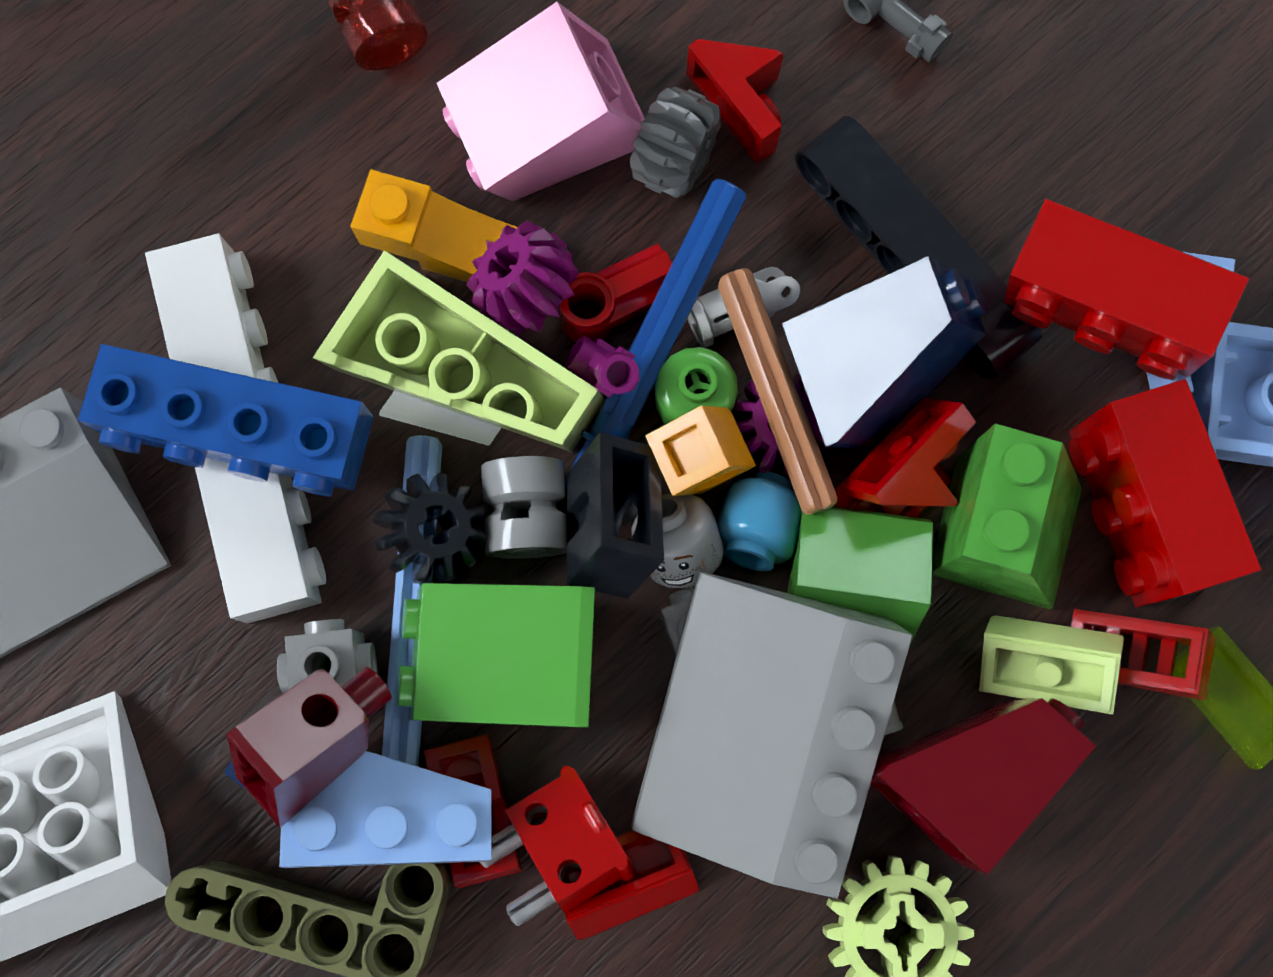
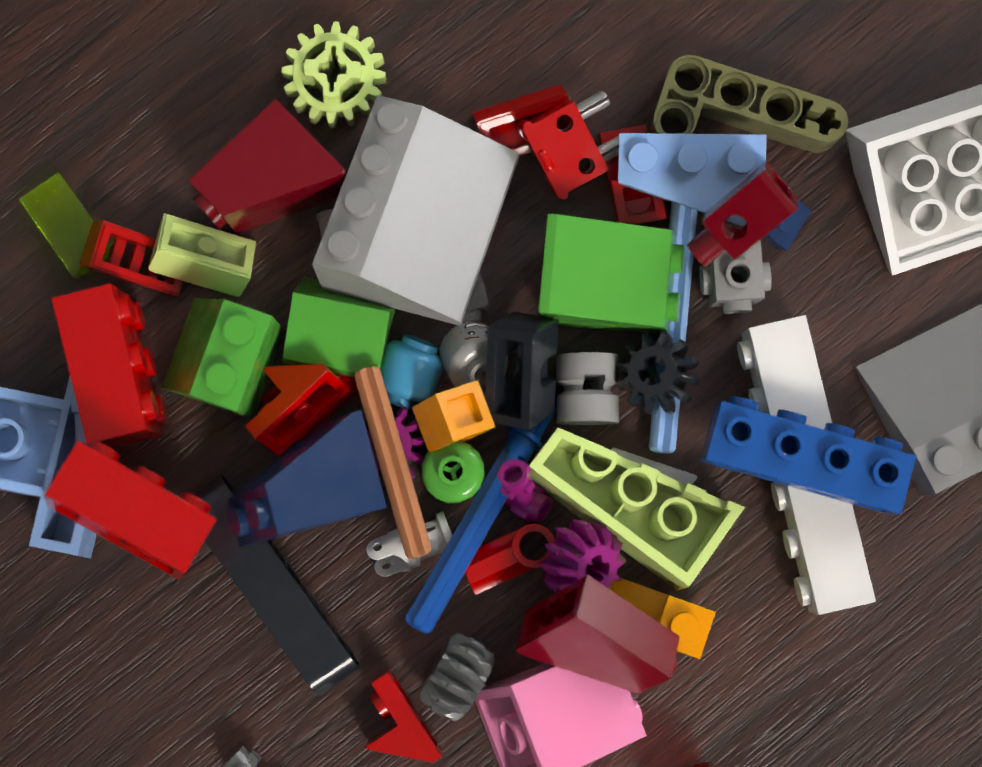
camera: 175 degrees right, 5 degrees up
none -> dark red slope [515,575,680,694]

